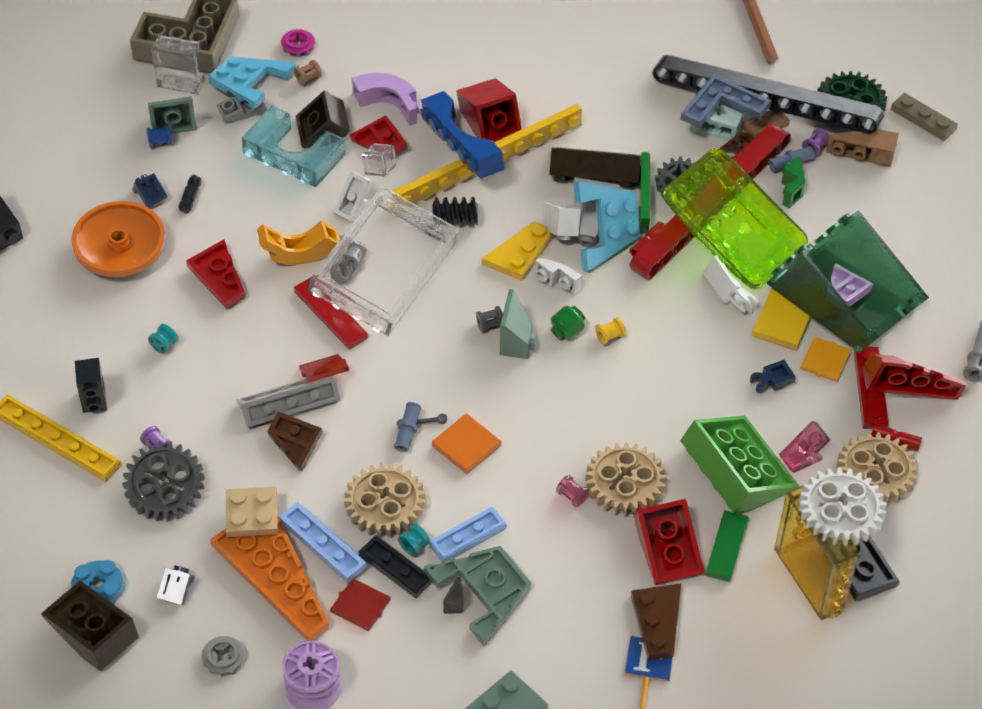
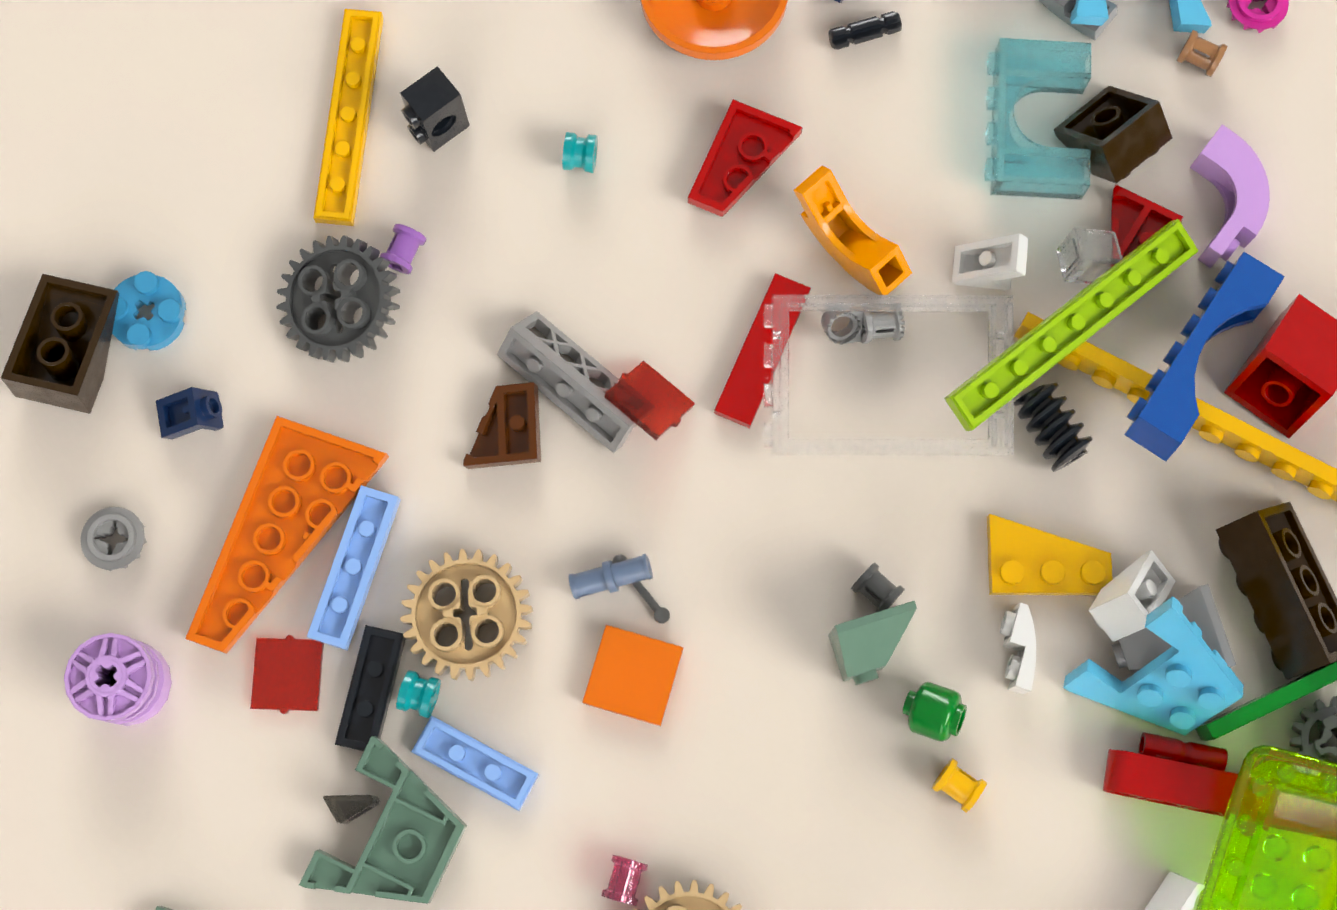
camera: 65 degrees right, 25 degrees up
tan plate [226,486,278,537] -> none
none -> lime tile [944,219,1199,431]

